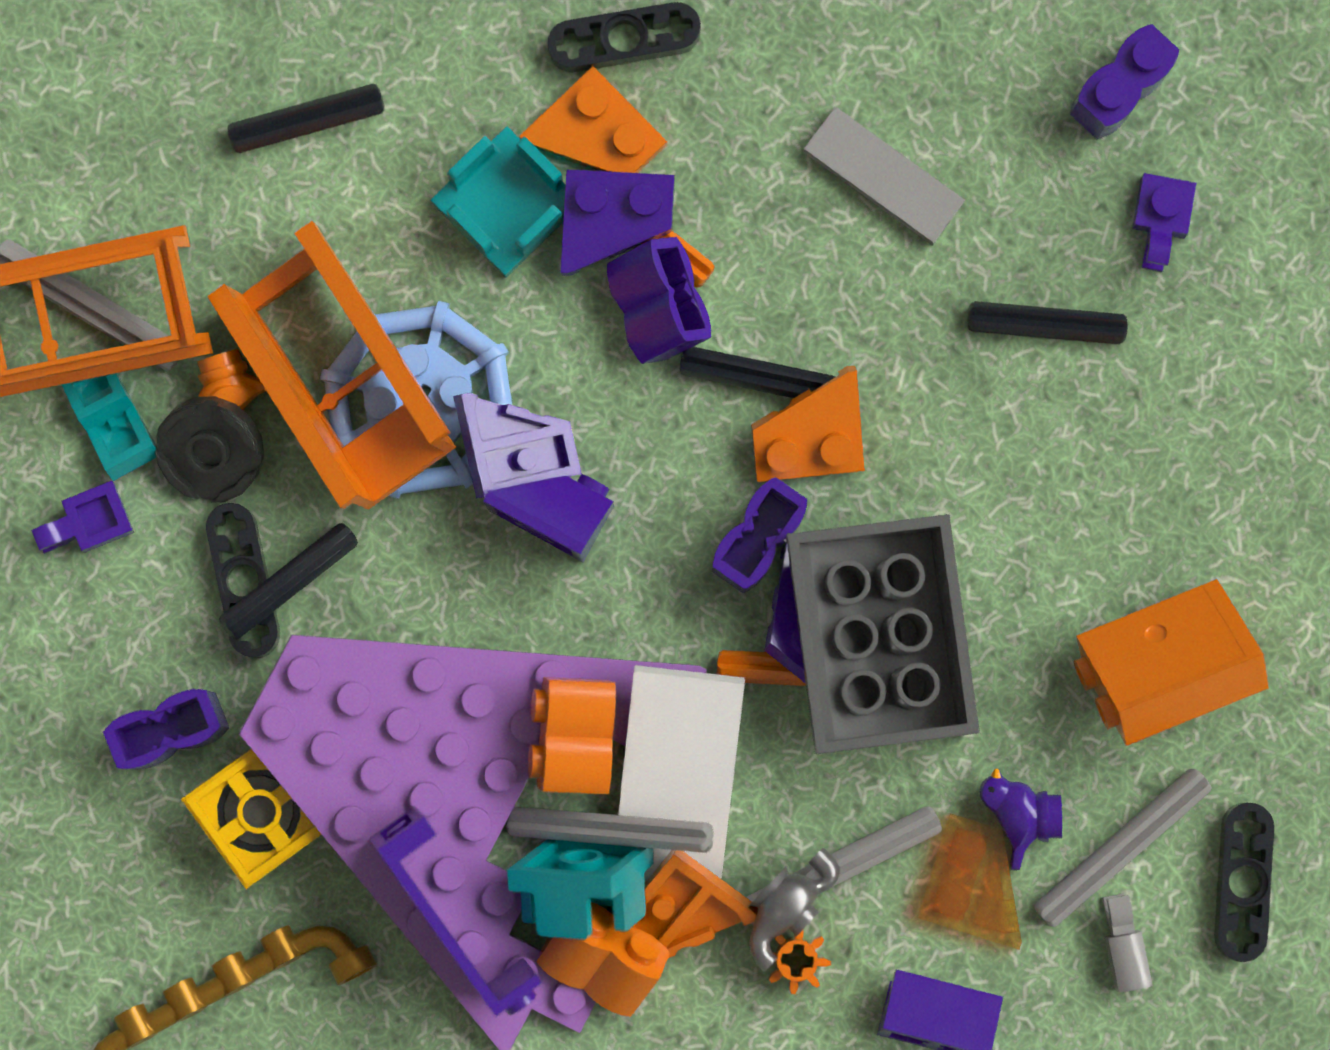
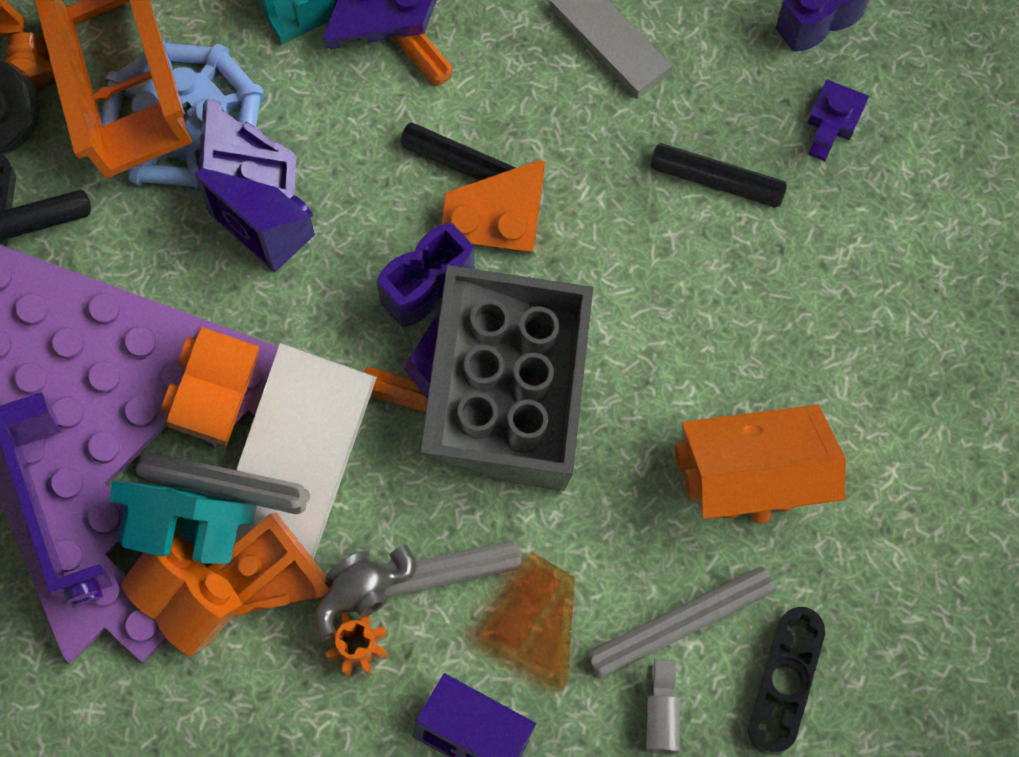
camera: 15 degrees right, 15 degrees down
dark purple brick [607,237,711,364] -> none
dark purple animal [979,769,1062,871] -> none

